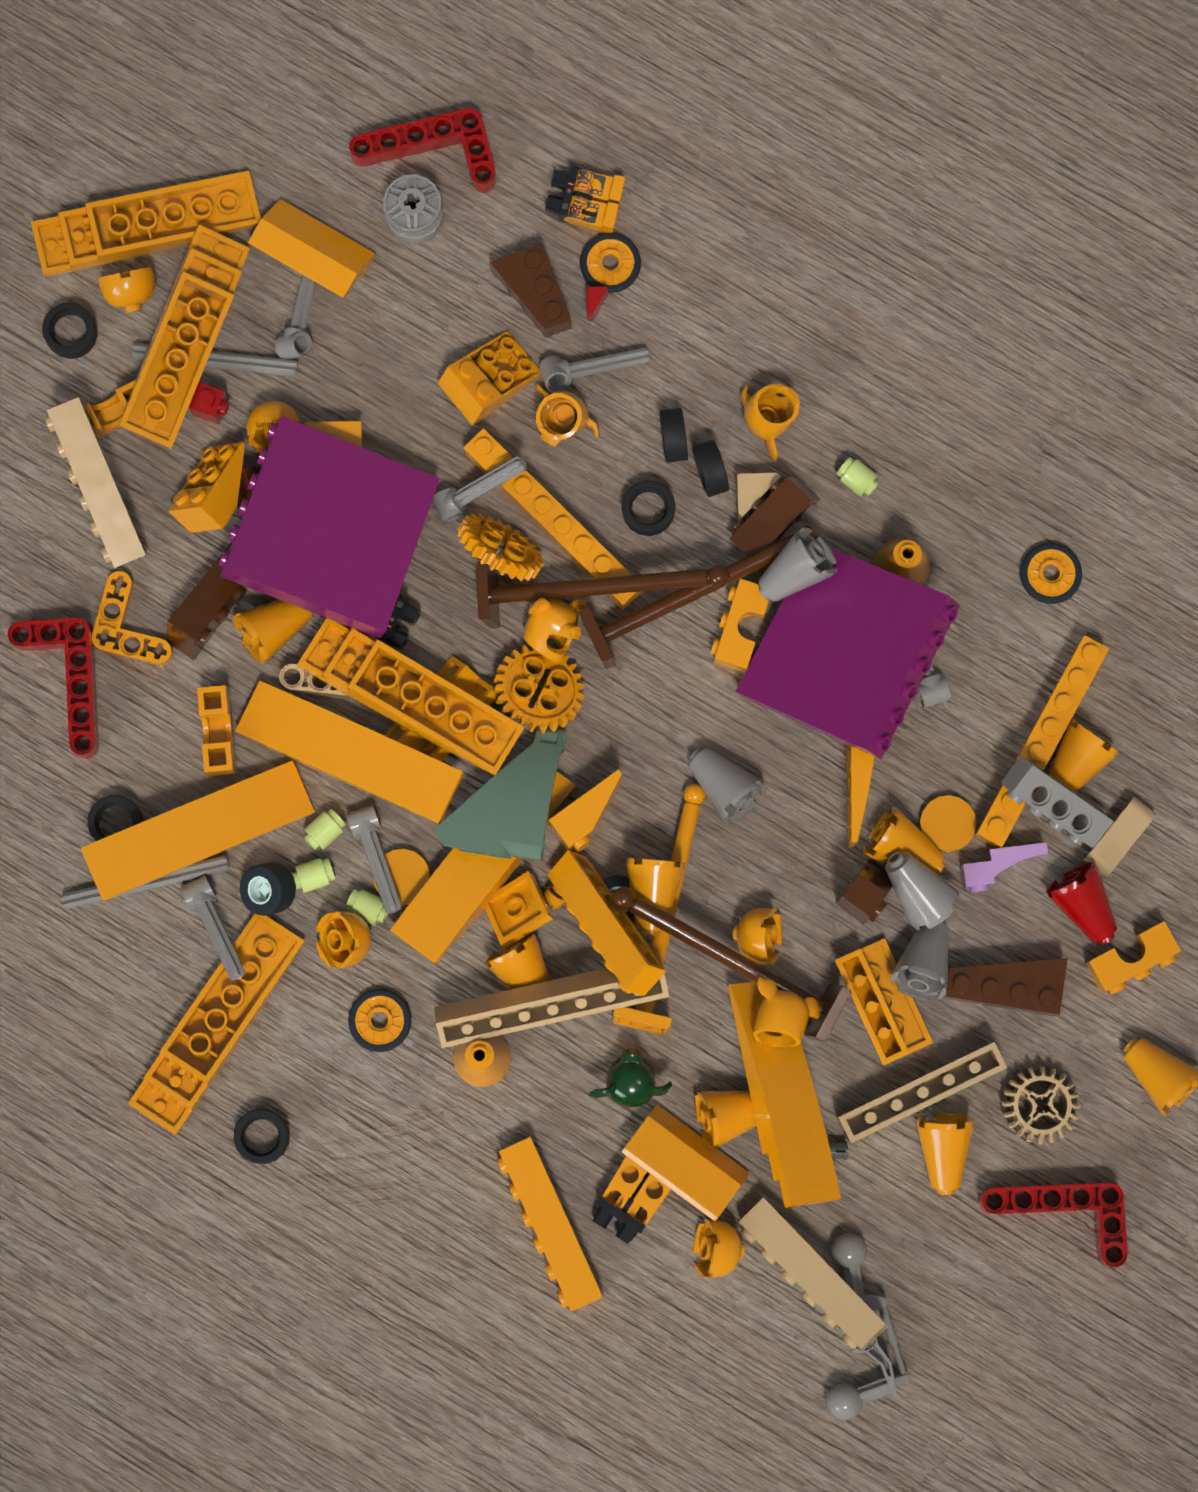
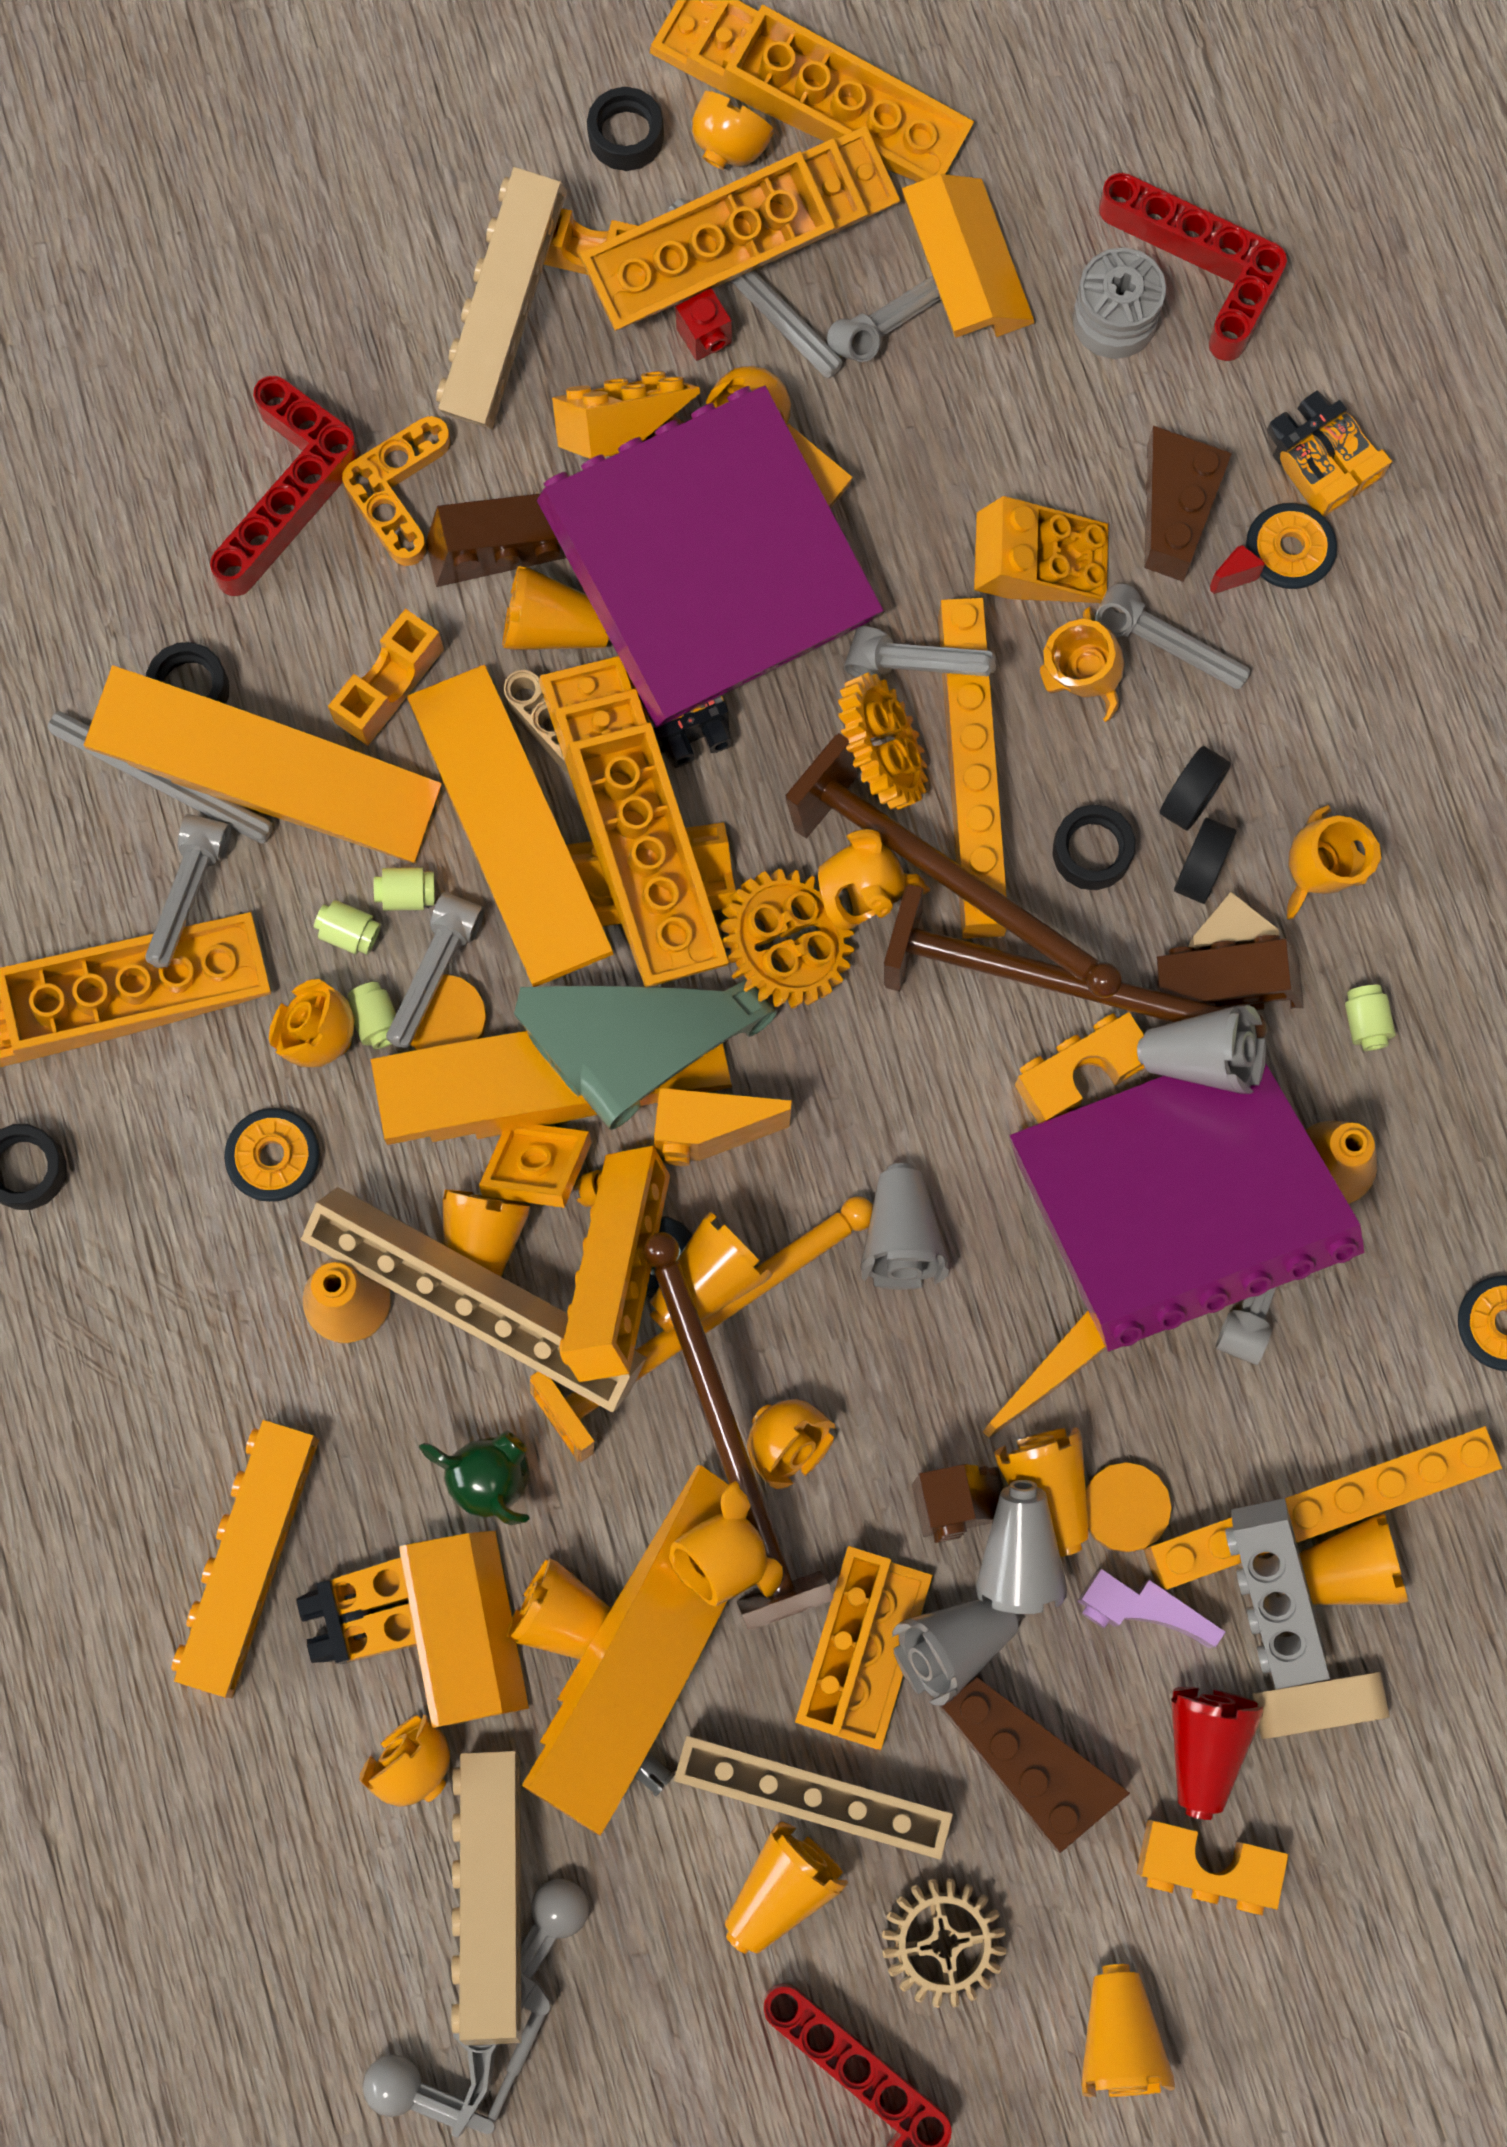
camera: 40 degrees right, 5 degrees down
black wheel [240,862,296,916] -> none

